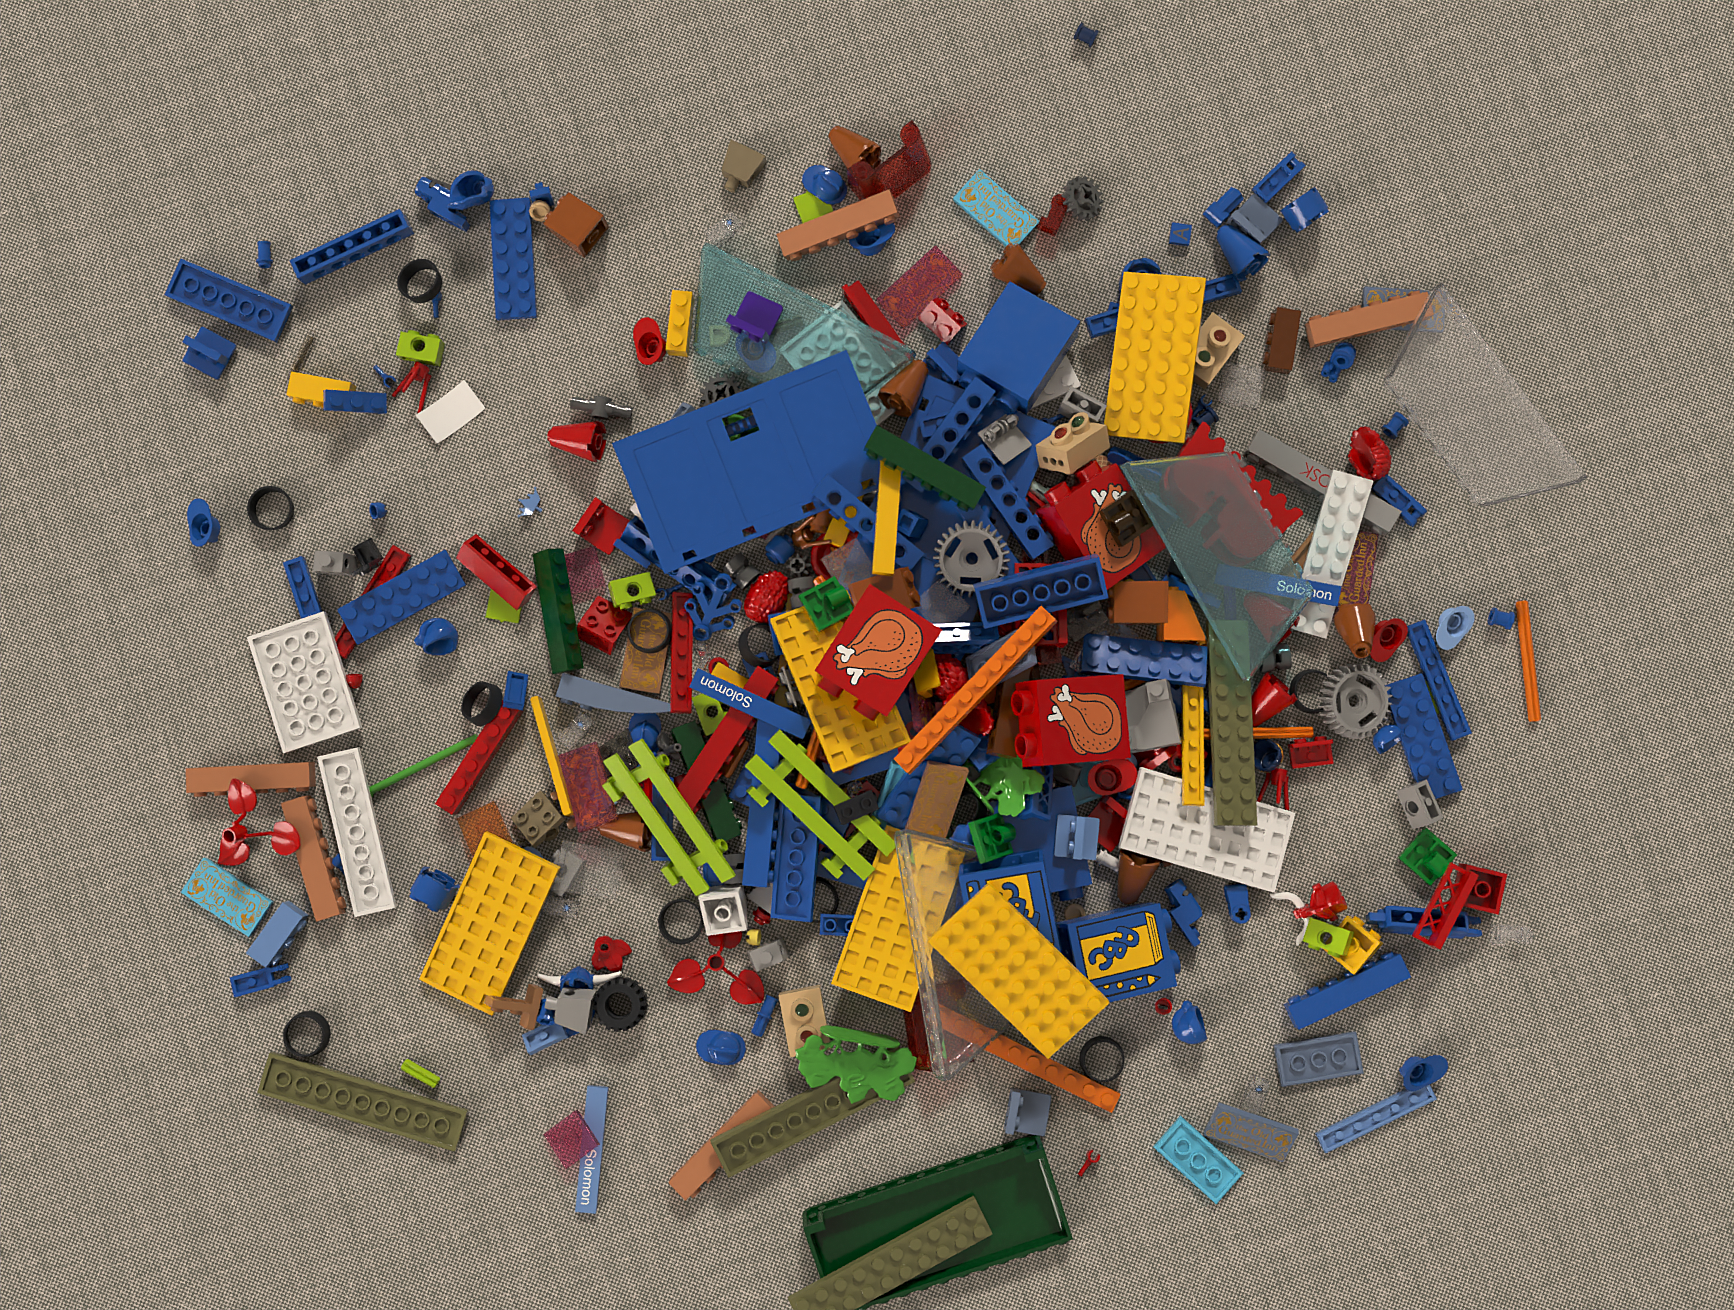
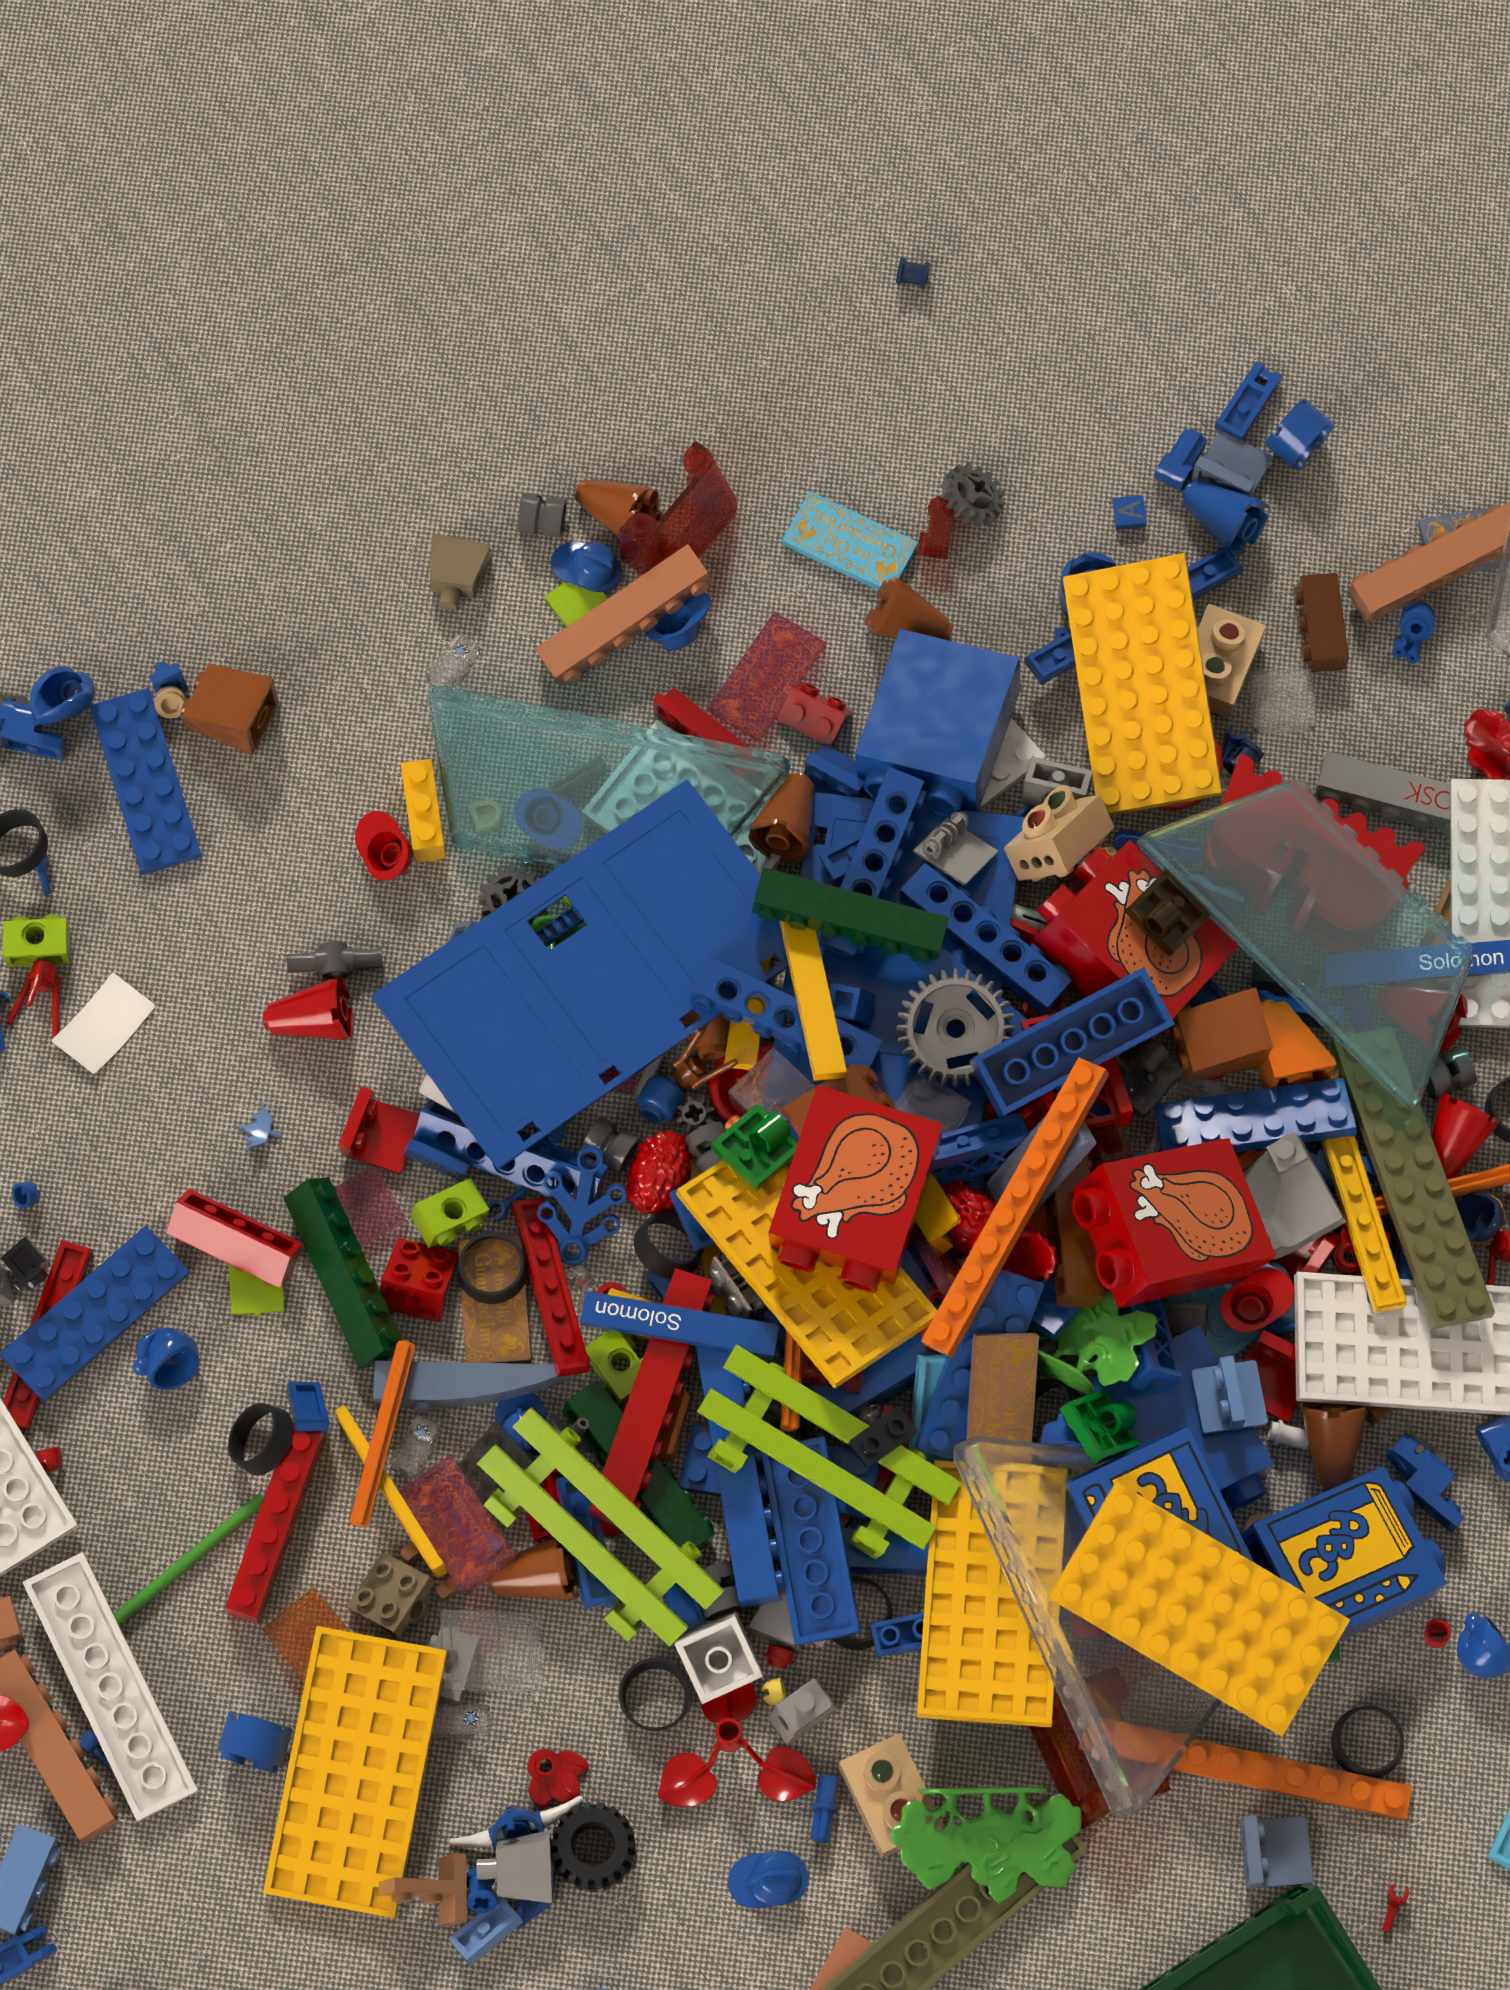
camera: 20 degrees left, 15 degrees down
dark purple bracket [726,291,783,344] -> none
none -> orange axle [350,1341,416,1528]
none -> dark grey wheel [518,493,567,538]

